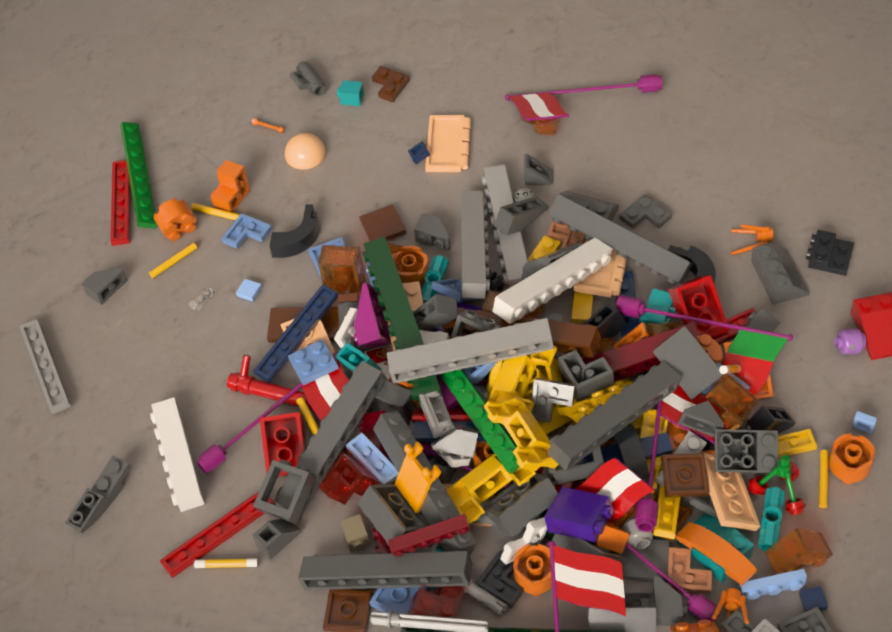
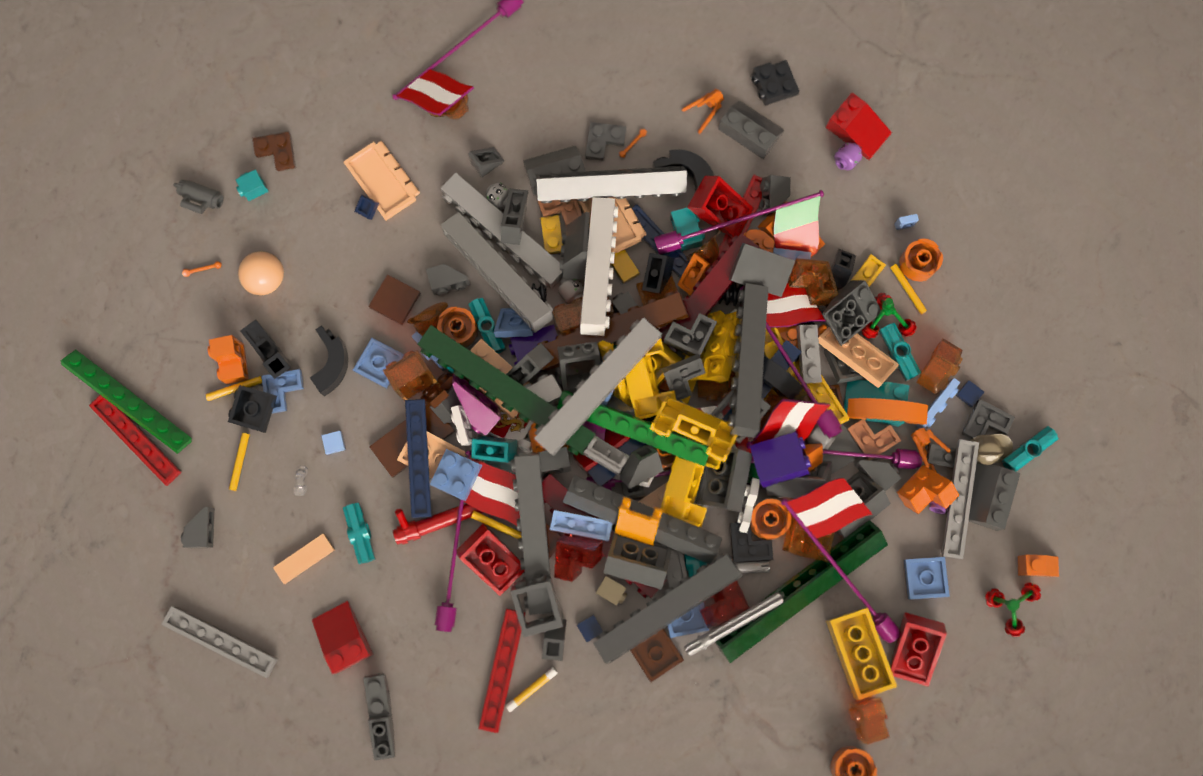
camera: 45 degrees left, 25 degrees up
white brick [150,397,205,512] -> none
orange brick [154,198,196,241] -> none
dark red piece [388,514,471,557] -> none
reddish brown tile [661,453,709,497] -> none
dark grey slope [677,401,724,437] -> none
bar [719,365,741,374] -> none
none -> black plate [228,385,277,433]
none -> black arch [240,320,291,379]
none -> light nougat tile [273,534,335,584]
none -> red slope [312,601,374,675]
none -> teal piece [343,503,376,564]
none -> dark blue tile [577,615,603,642]
none -> orange hinge [619,129,647,158]
none -> clear orange bracket [782,514,835,561]

